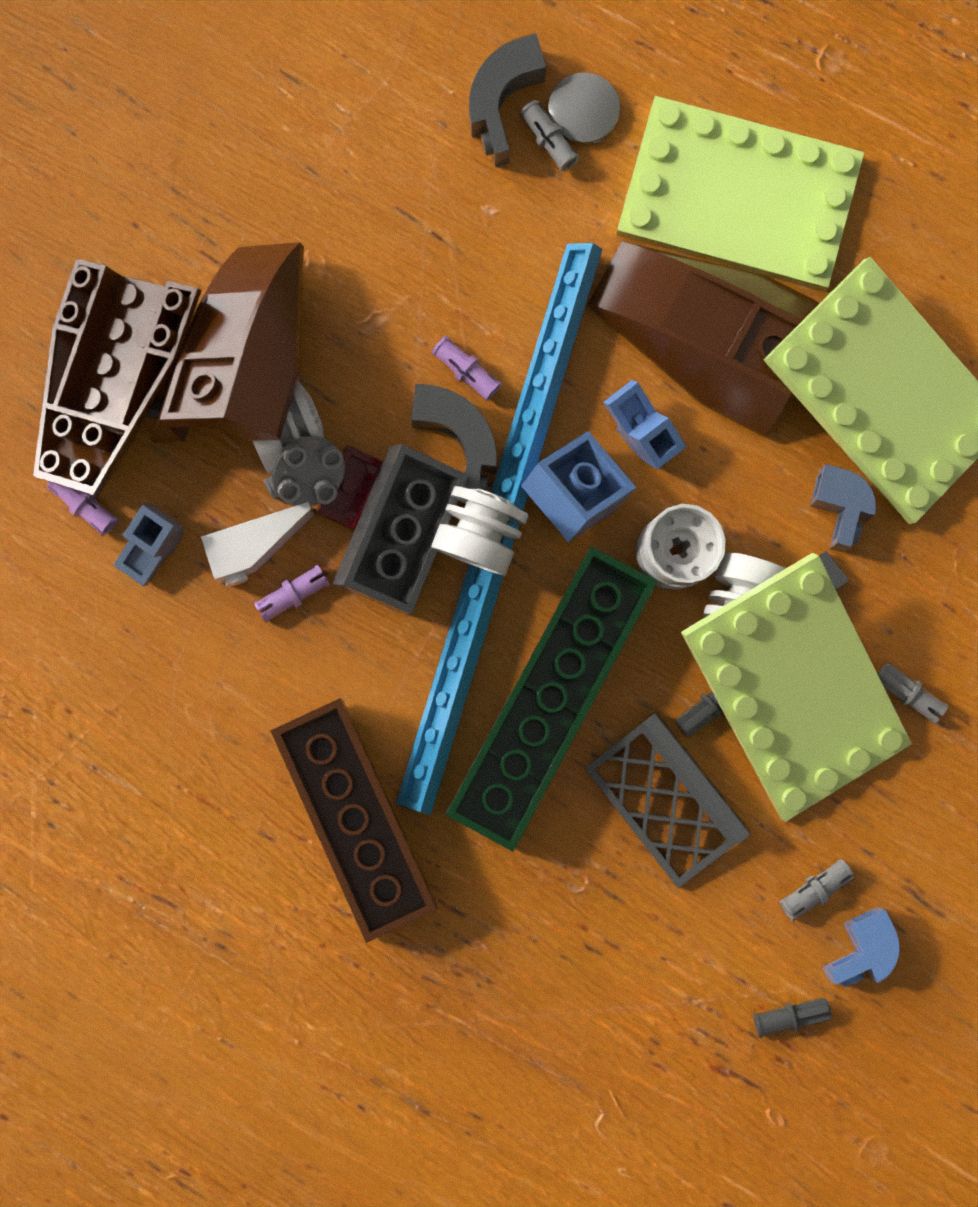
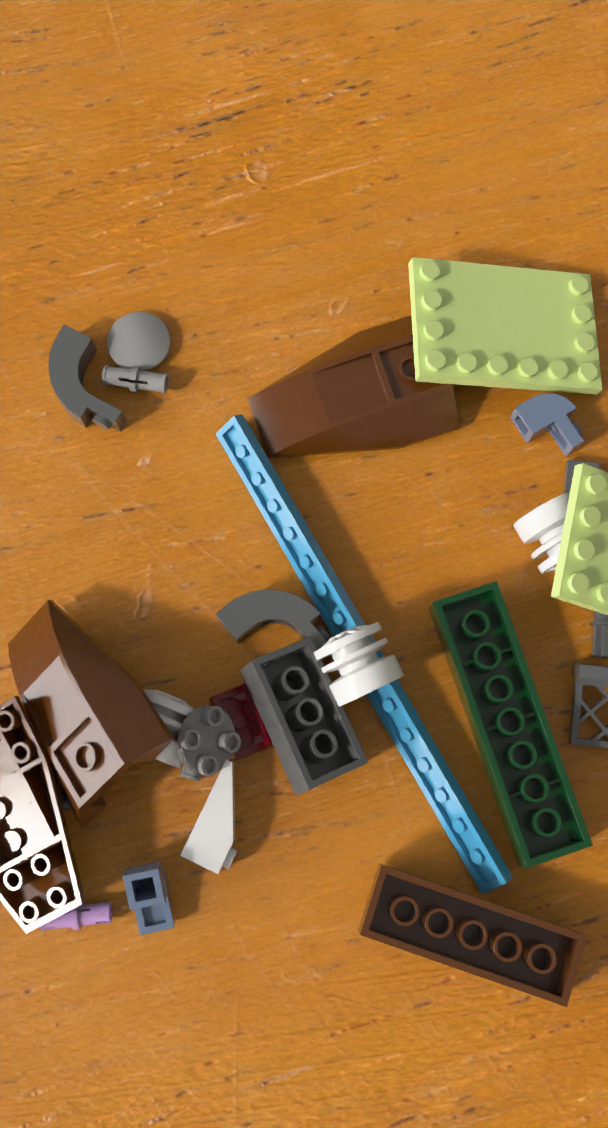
camera: 45 degrees left, 5 degrees down
lavender pin [254,564,330,623] -> none
lavender pin [431,335,502,401] -> none
medium blue brick [521,431,636,543] -> none
medium blue brick [603,380,687,469] -> none
yellowish green plate [616,96,864,292] -> none
white wheel [636,504,726,590] -> none

